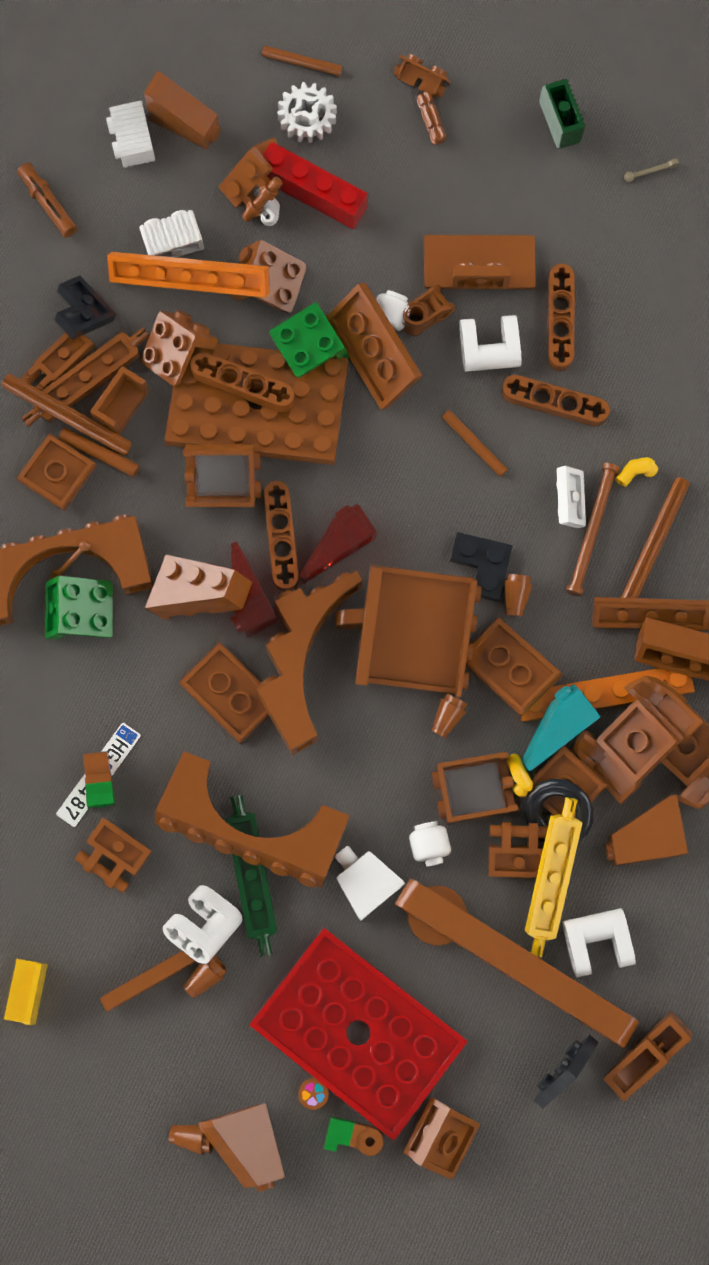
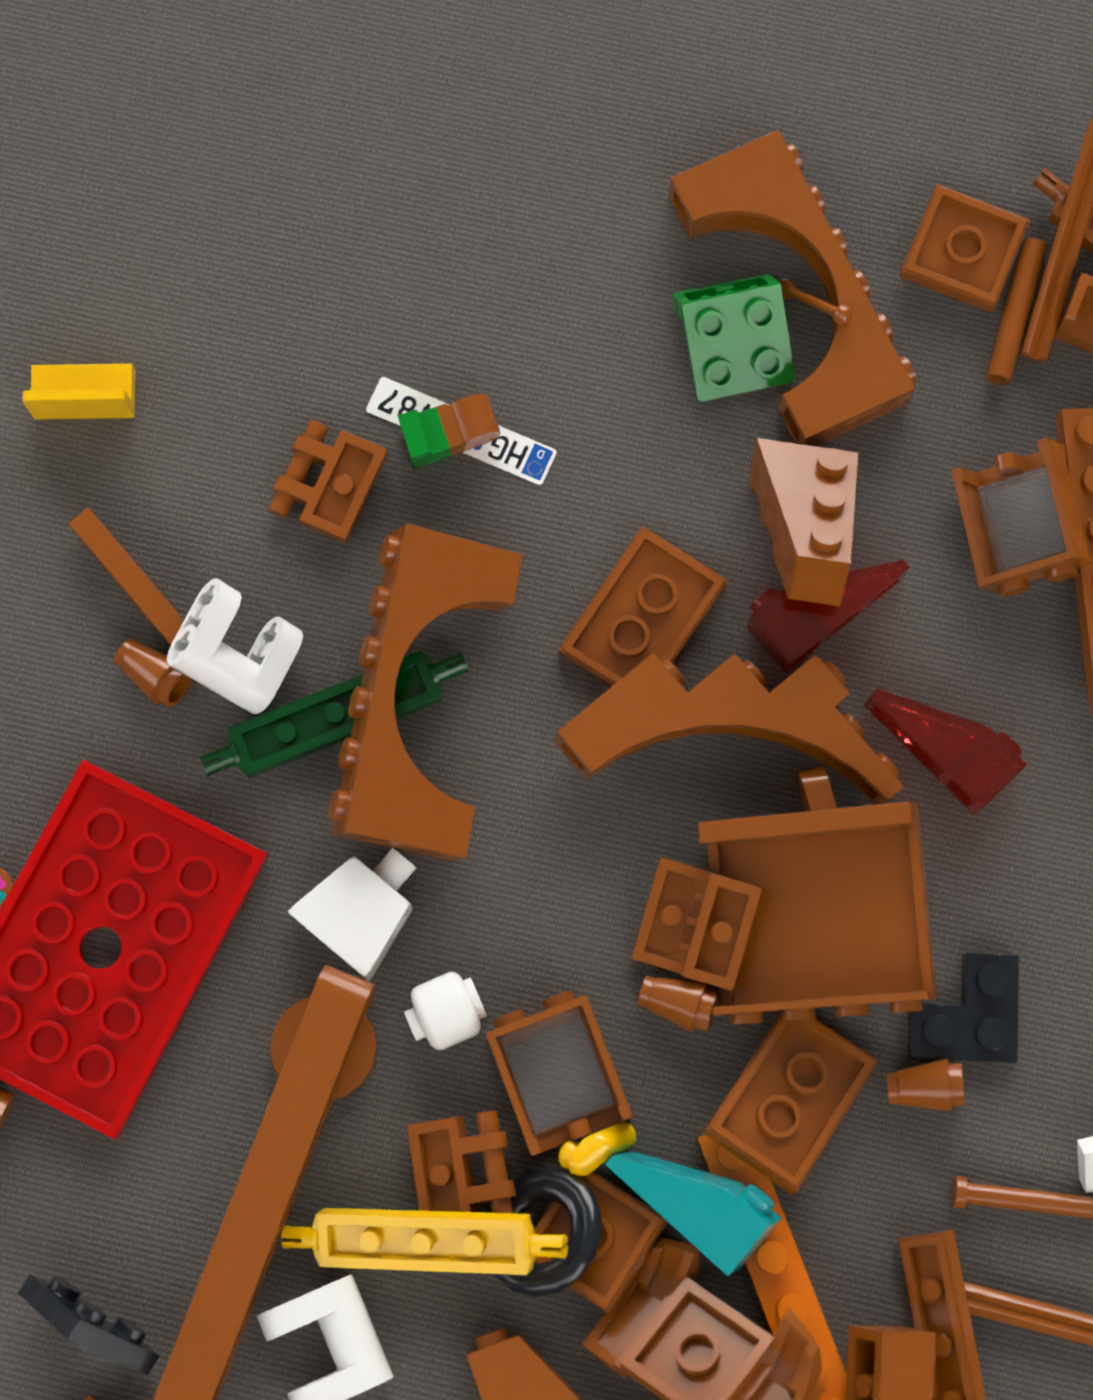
camera: 80 degrees right, 0 degrees up
dark orange beam [264,481,299,592] -> none
none -> dark orange slope [631,856,762,991]

